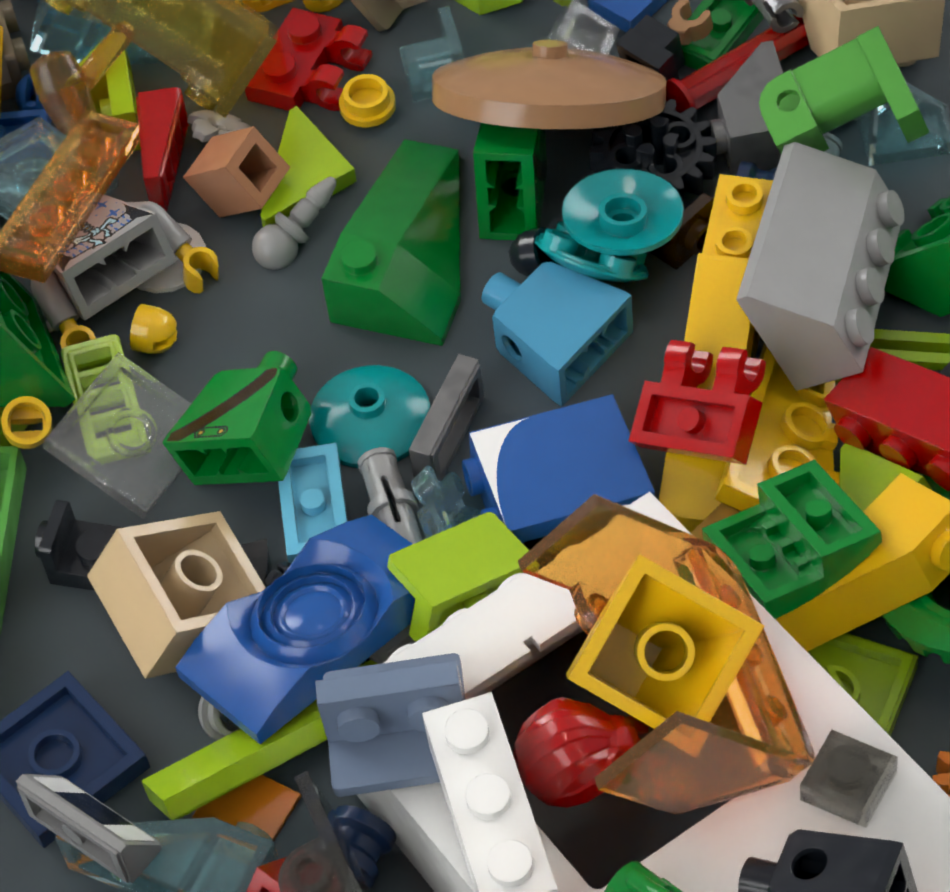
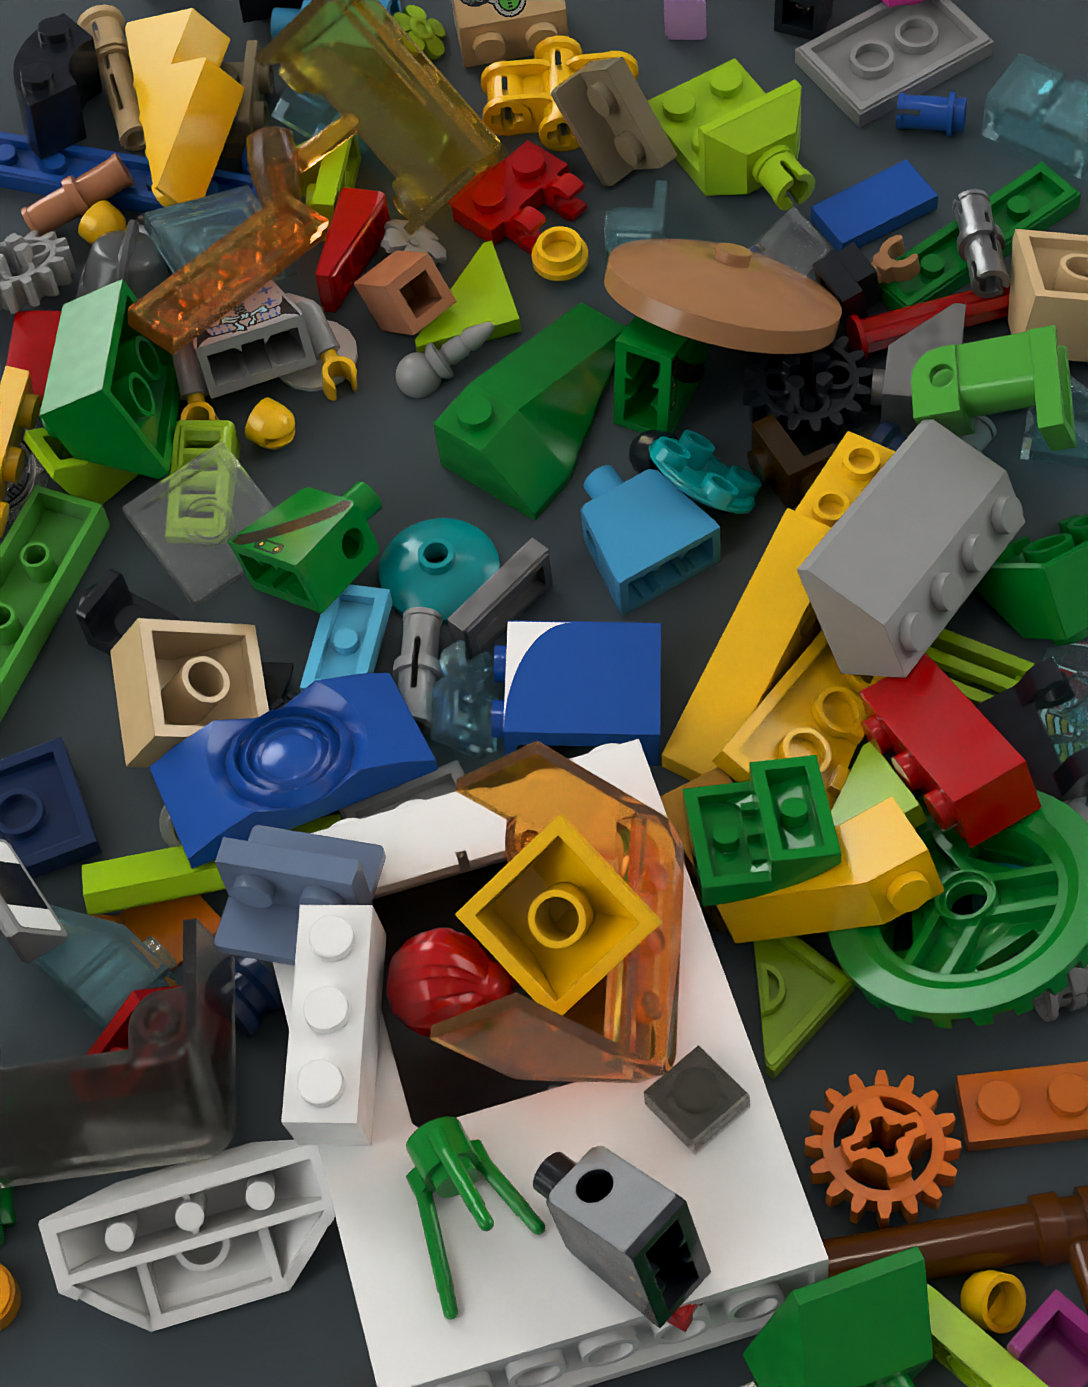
camera: 20 degrees right, 5 degrees up
yellow hinge [1,396,52,449] -> none
lime panel [387,512,538,642] -> none
teal dish [562,169,684,256] -> none
red plate [628,340,766,465] -> none

